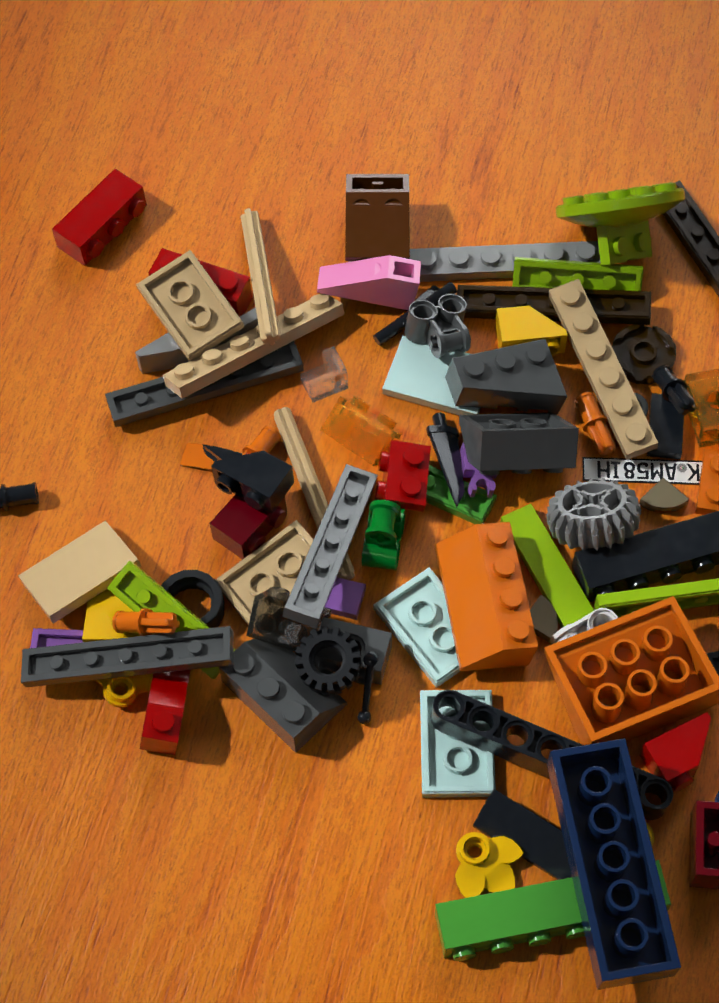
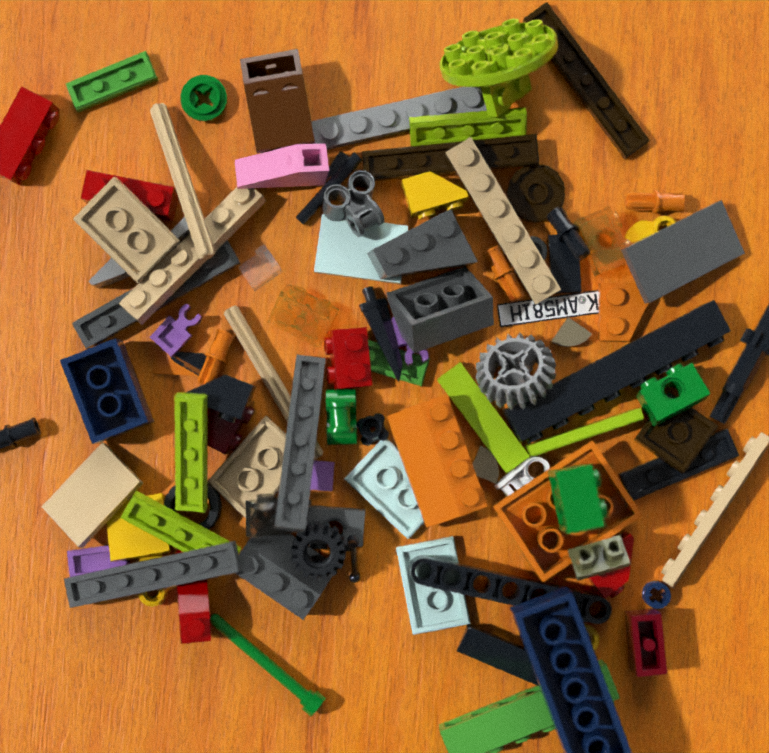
camera: 15 degrees left, 25 degrees up
orange axle [112,608,180,636] -> none
yellow plate [455,832,523,898] -> none
none -> dark blue brick [60,338,154,444]
none -> bright green tile [65,51,158,113]
none -> medium lavender plate [150,304,202,357]
none -> lime tile [175,392,207,513]
none -> green gear [180,75,227,122]
none -> green piece [210,613,326,717]
none -> black plate [357,413,389,446]
none -> green brick [548,464,608,534]
none -> olive hips [568,535,631,581]

